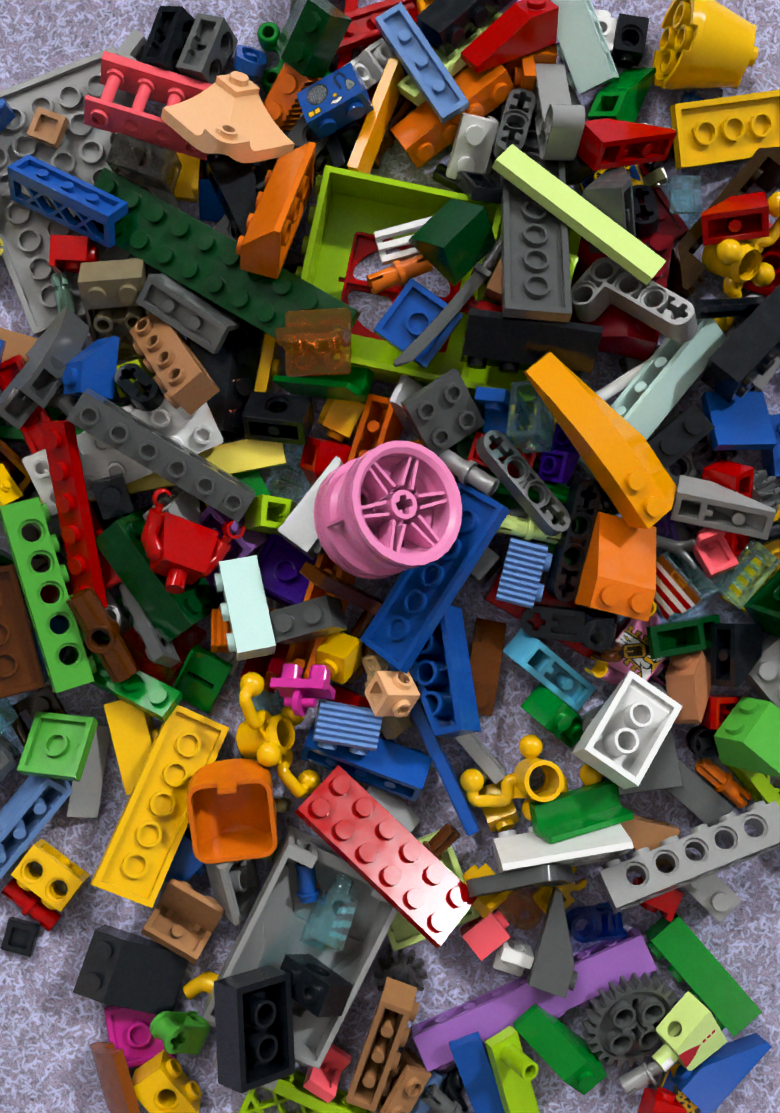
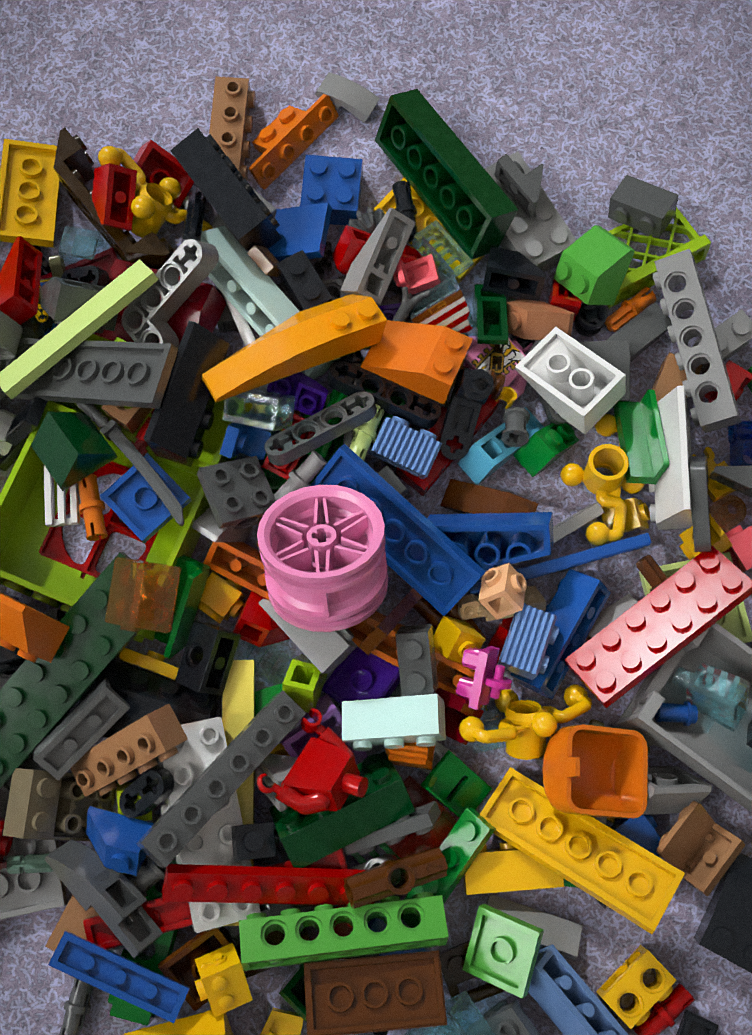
camera: 80 degrees left, 10 degrees down
none -> medium nougat tile [247,245,279,277]
none -> dark grey bush [501,407,530,447]

